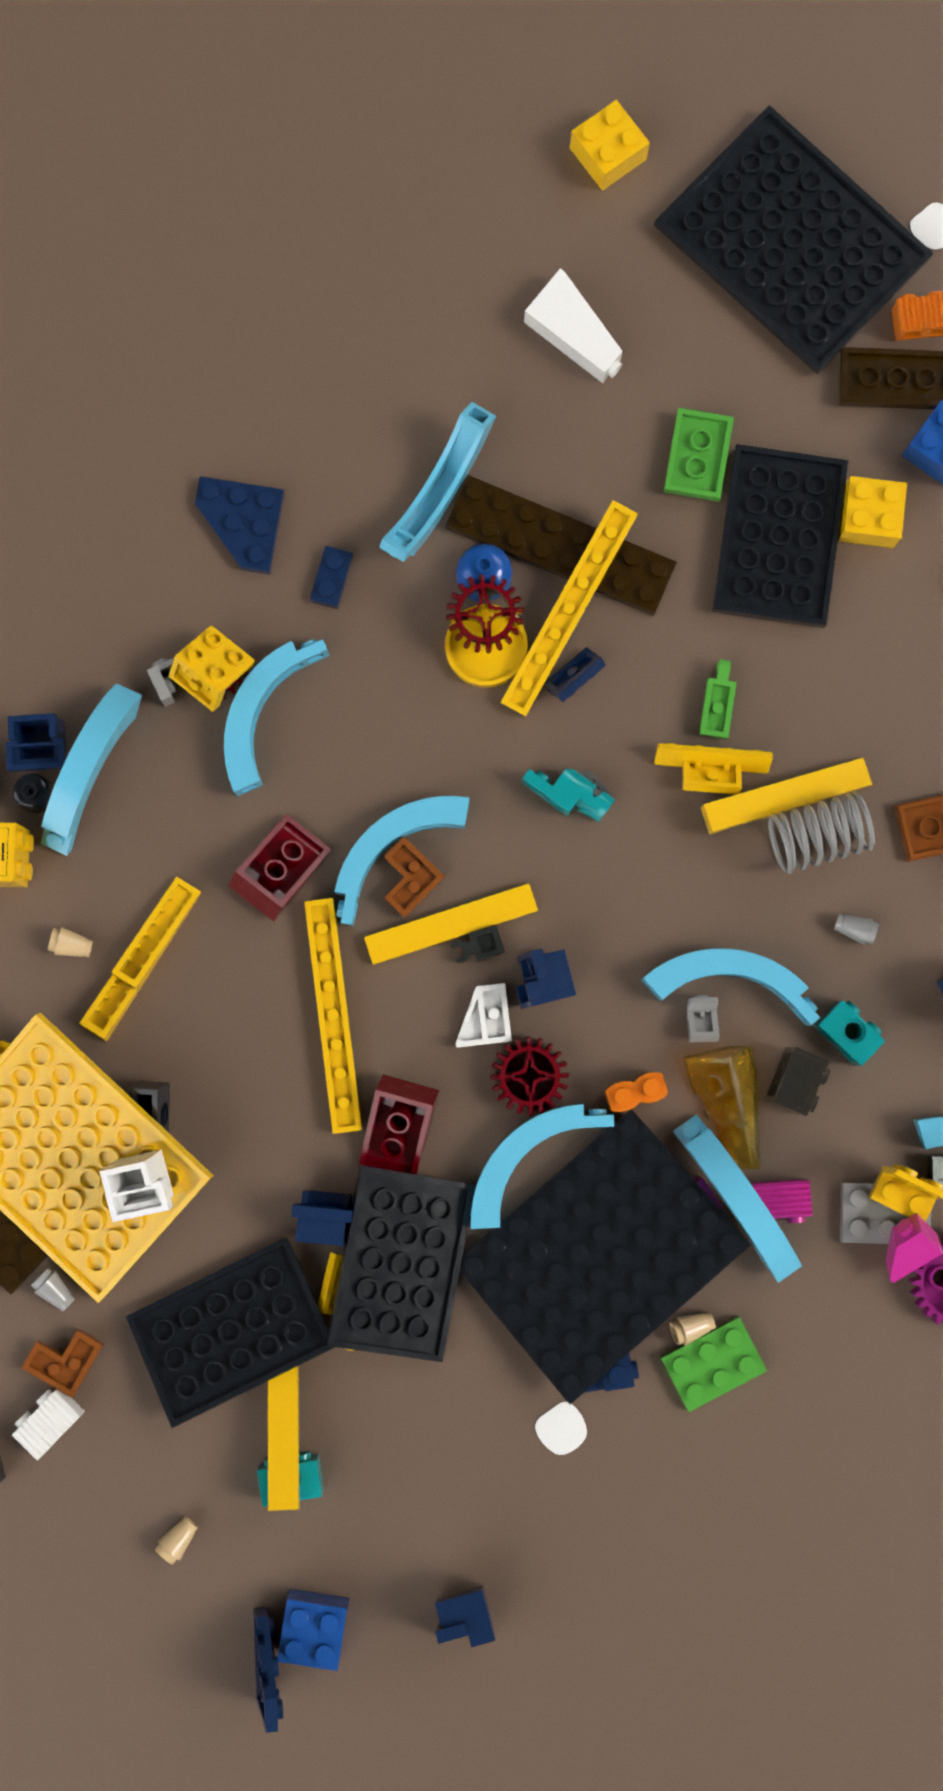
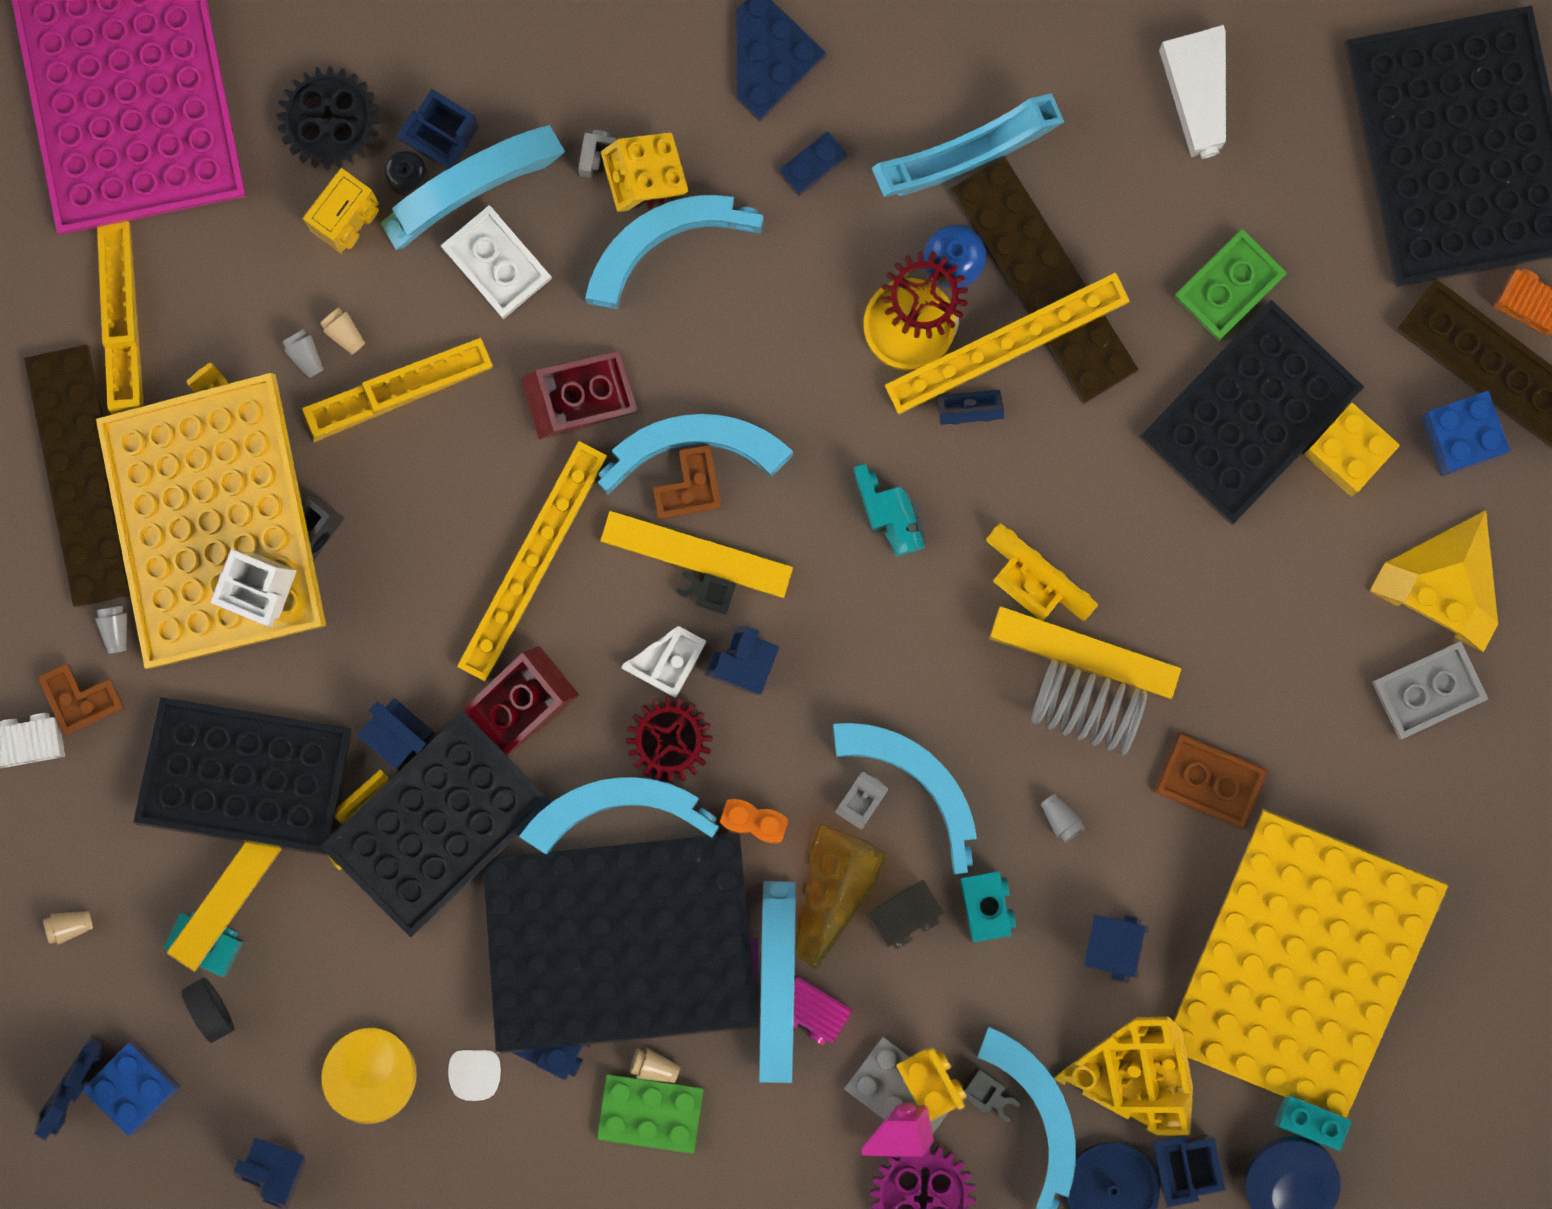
camera: 35 degrees right, 0 degrees up
bright green plate [698,659,737,740] -> none
none -> black tyre [181,978,234,1043]
none -> light grey cone [282,329,324,379]
none -> yellow piece [322,1028,417,1124]
none -> white plate [441,205,552,319]

